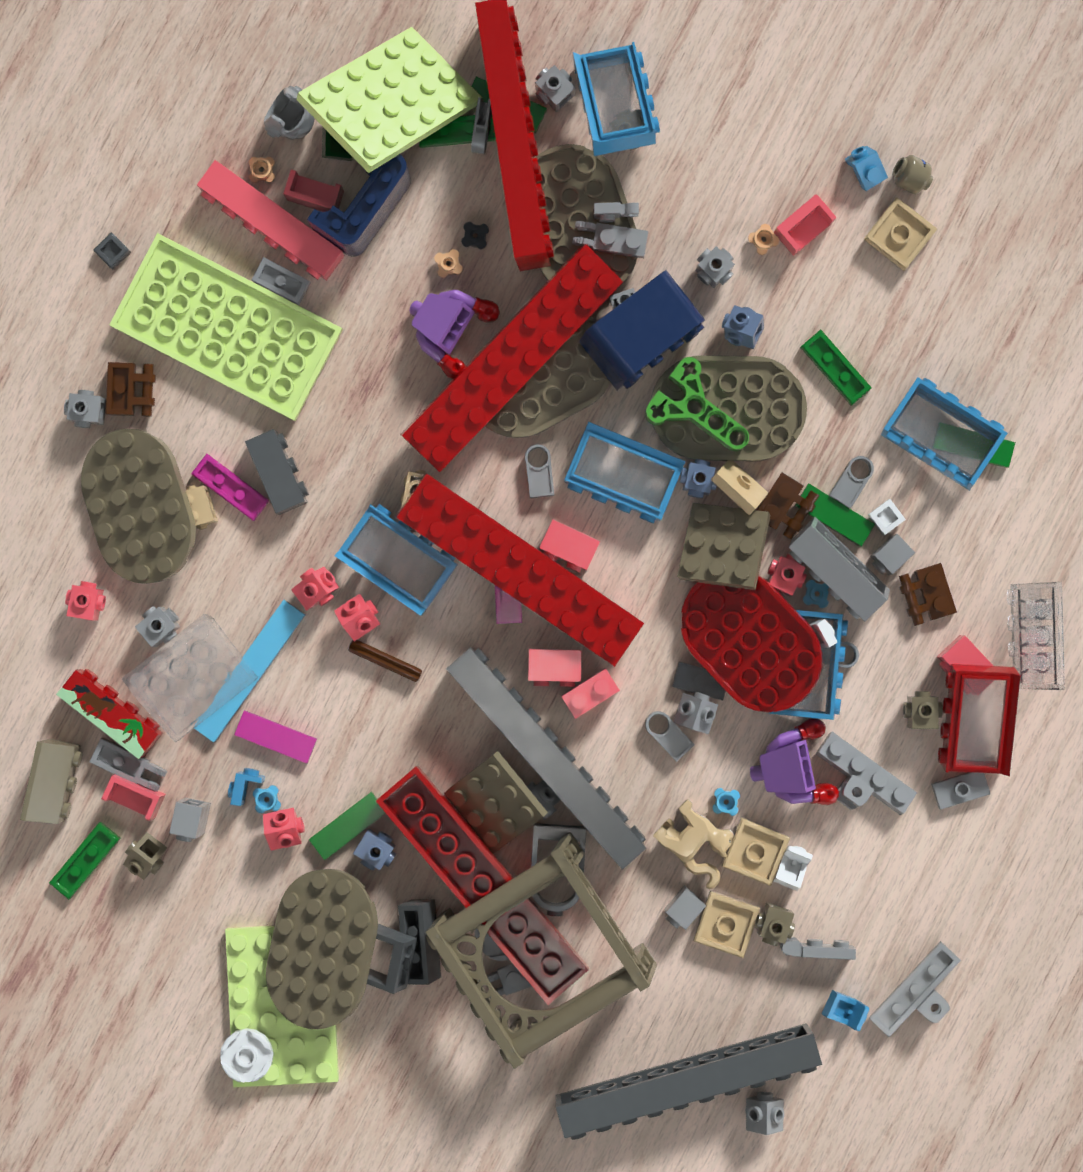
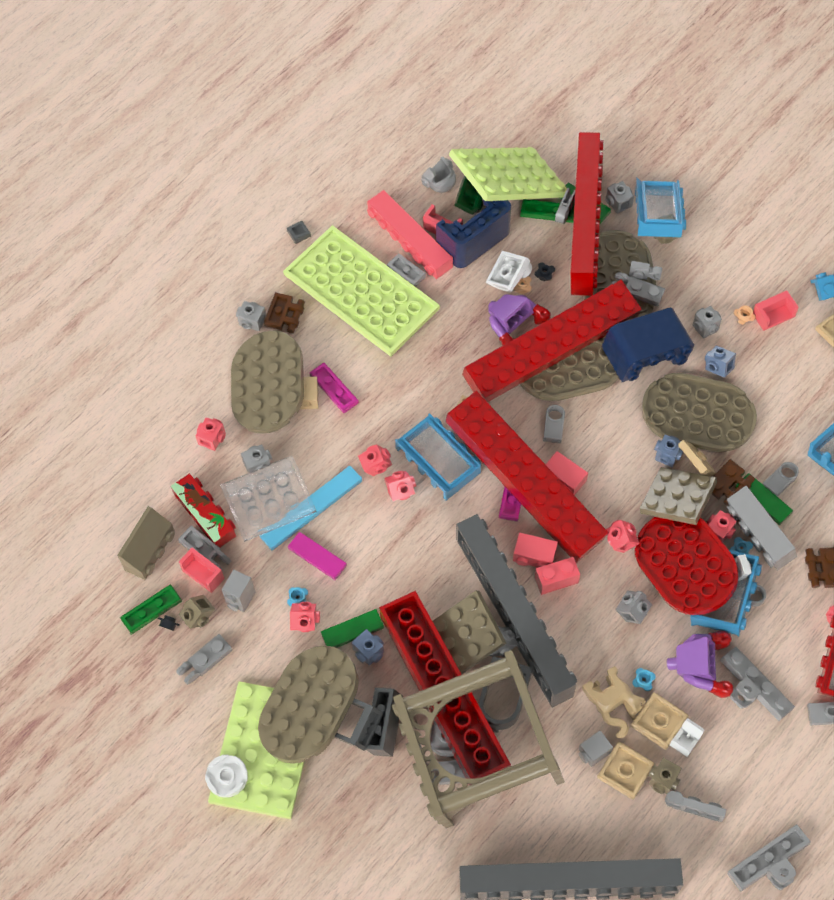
camera: 10 degrees right, 25 degrees down
dark azure bracket [228,768,265,806] -> none
dark grey brick [245,429,309,515] -> none
light nougat plate [249,157,275,183] -> none
reddish brown axle [348,640,422,682] -> none
window [564,422,686,524] -> none
bright green beam [645,357,749,452] -> none
light grey piece [645,711,694,762] -> none
black plate [672,662,726,701] -> none
green tile [800,329,872,406] -> none
dark azure bracket [822,990,869,1031] -> none
white plate [868,499,906,536] -> none
light grey brick [870,534,915,575] -> none
dark tan brick [903,691,943,729] -> none
none -> black plate [158,615,180,631]
none -> light grey hinge [176,634,233,685]
none -> white slope [486,251,532,293]
none -> coral brick [606,520,639,553]

